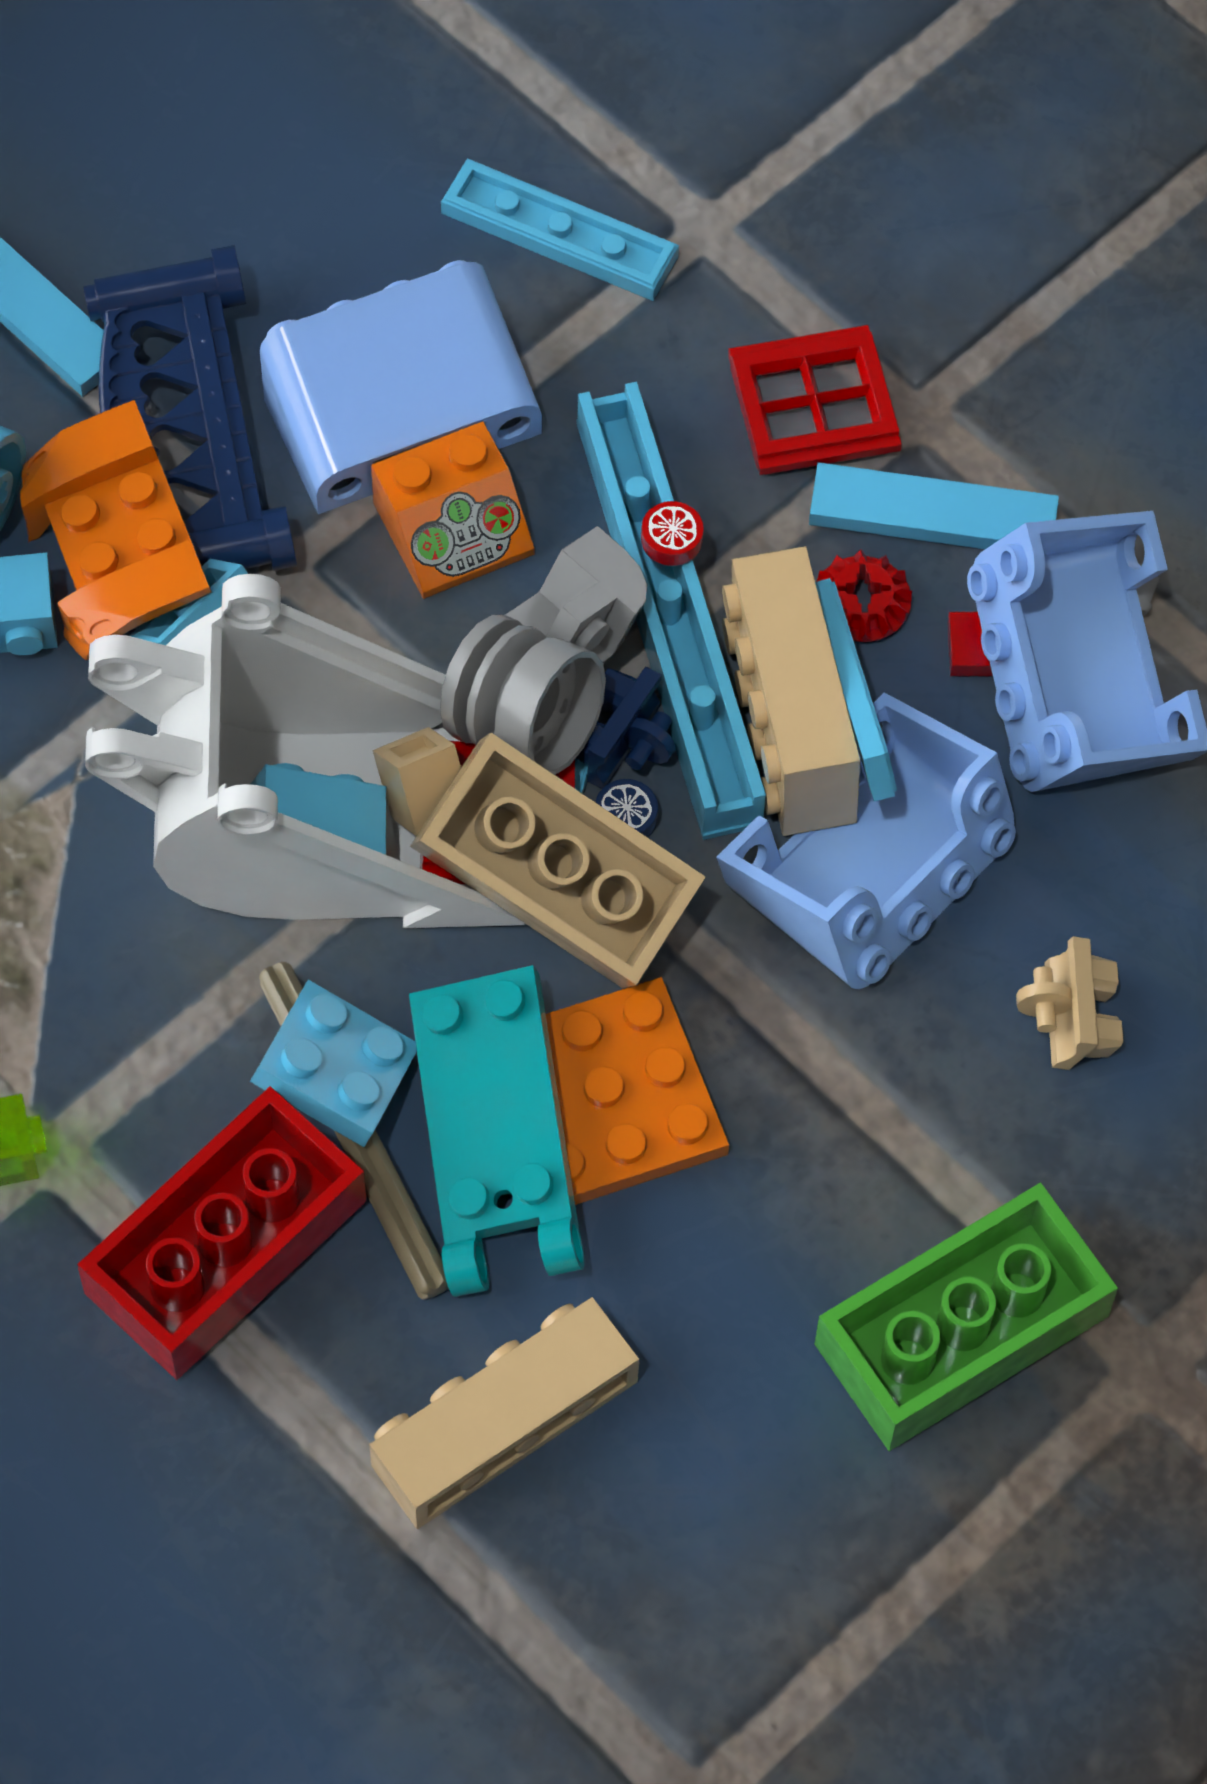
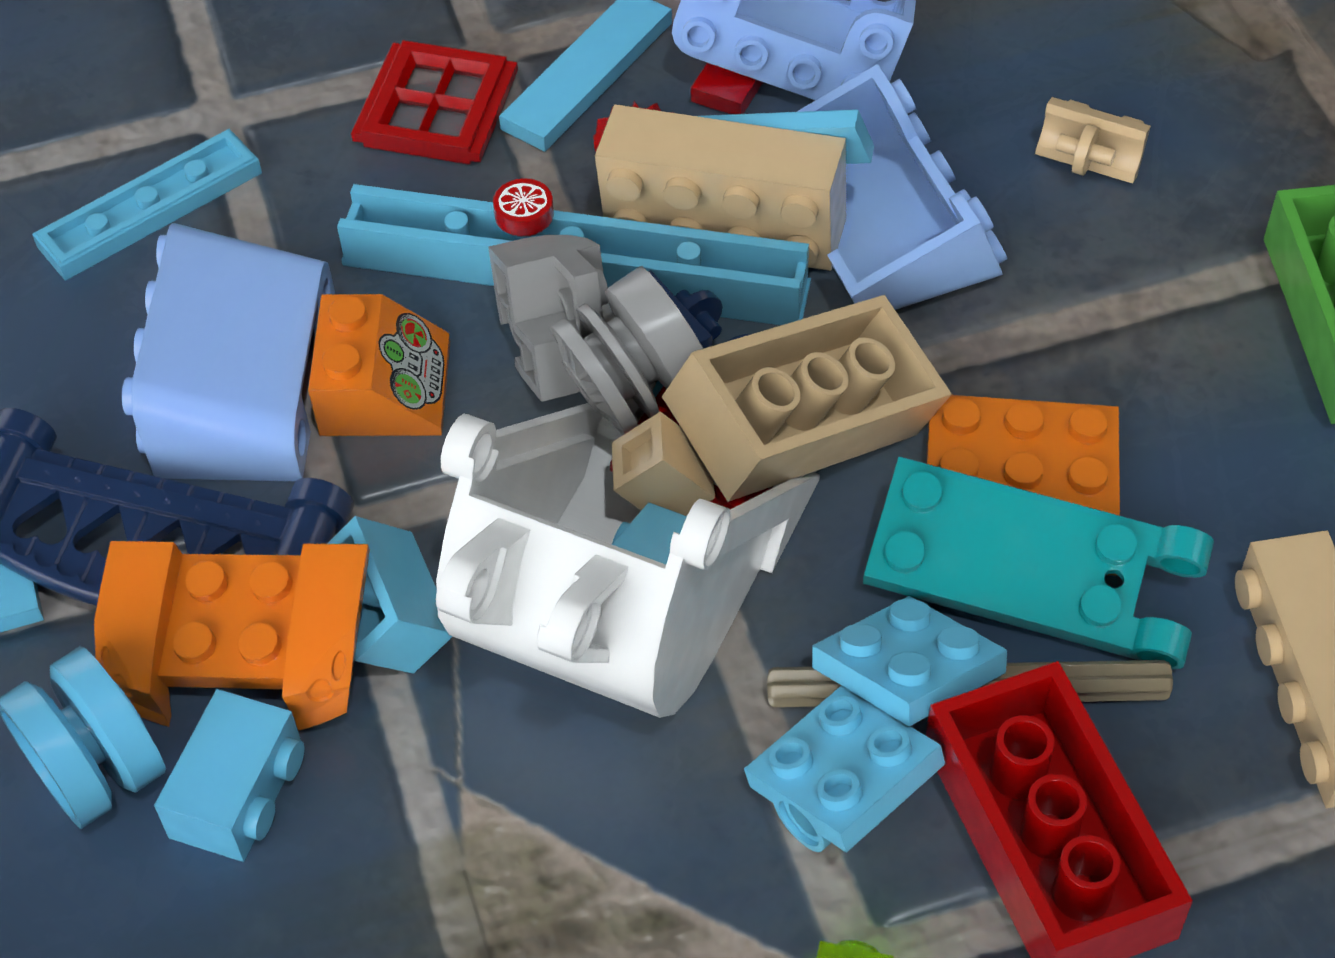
camera: 60 degrees left, 10 degrees down
none -> medium azure plate [744,686,945,853]

